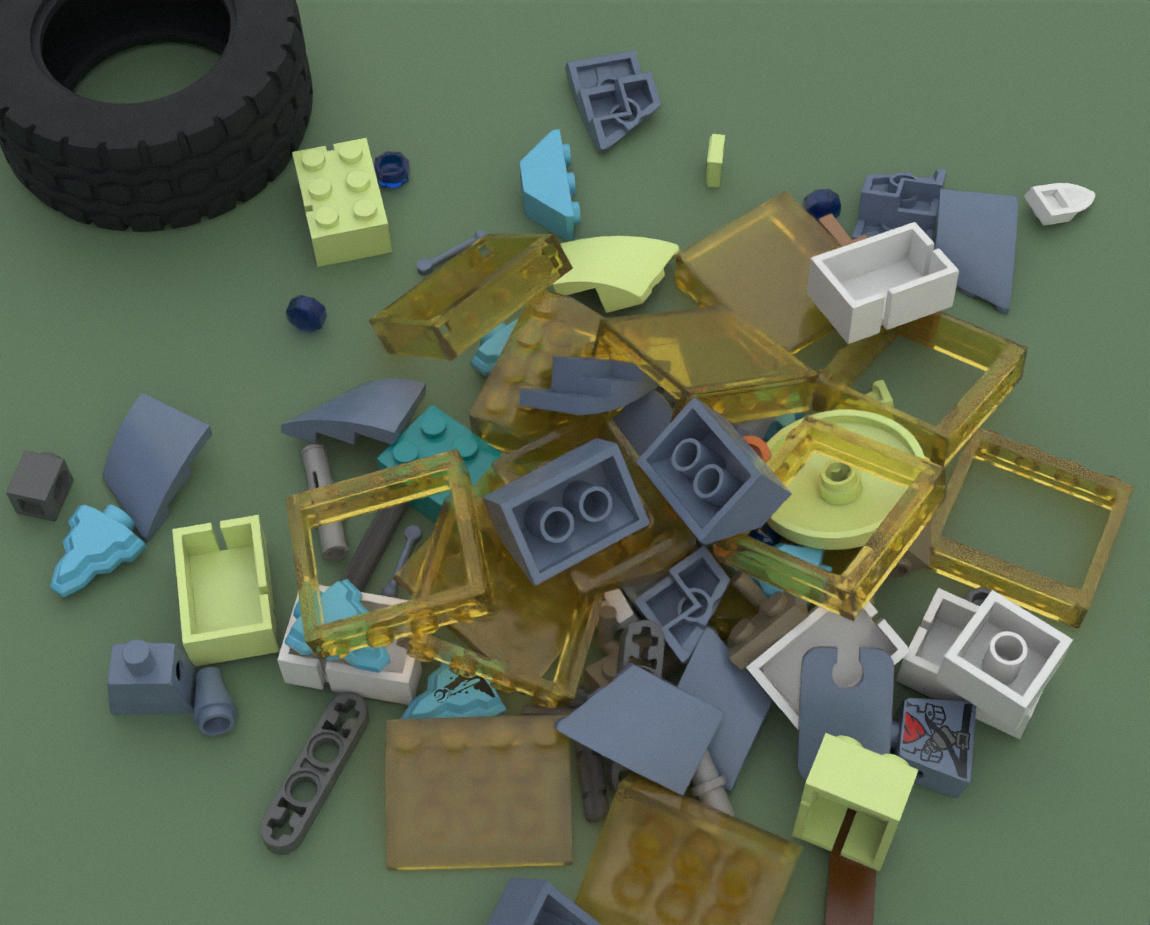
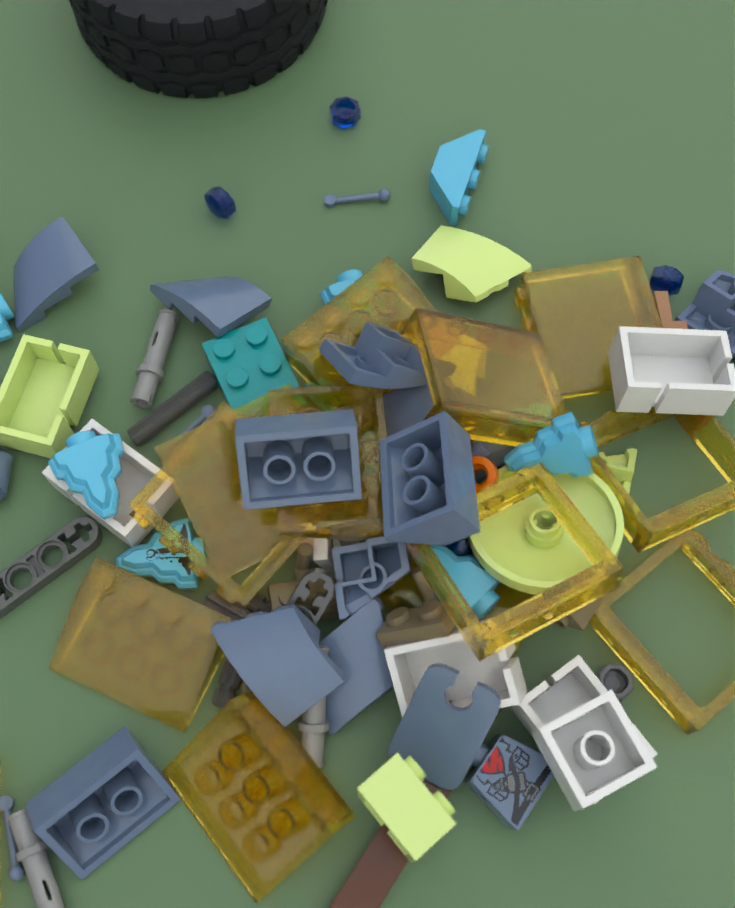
camera: 25 degrees right, 10 degrees up
clear yellow window [285,449,496,659] -> none
yellowish green piece [292,138,392,267] -> none
clear yellow window [368,234,573,361] -> none
sand blue slope [565,50,661,153] -> none
yellowish green tile [705,134,725,188] -> none
none -> medium azure rock [504,412,599,477]

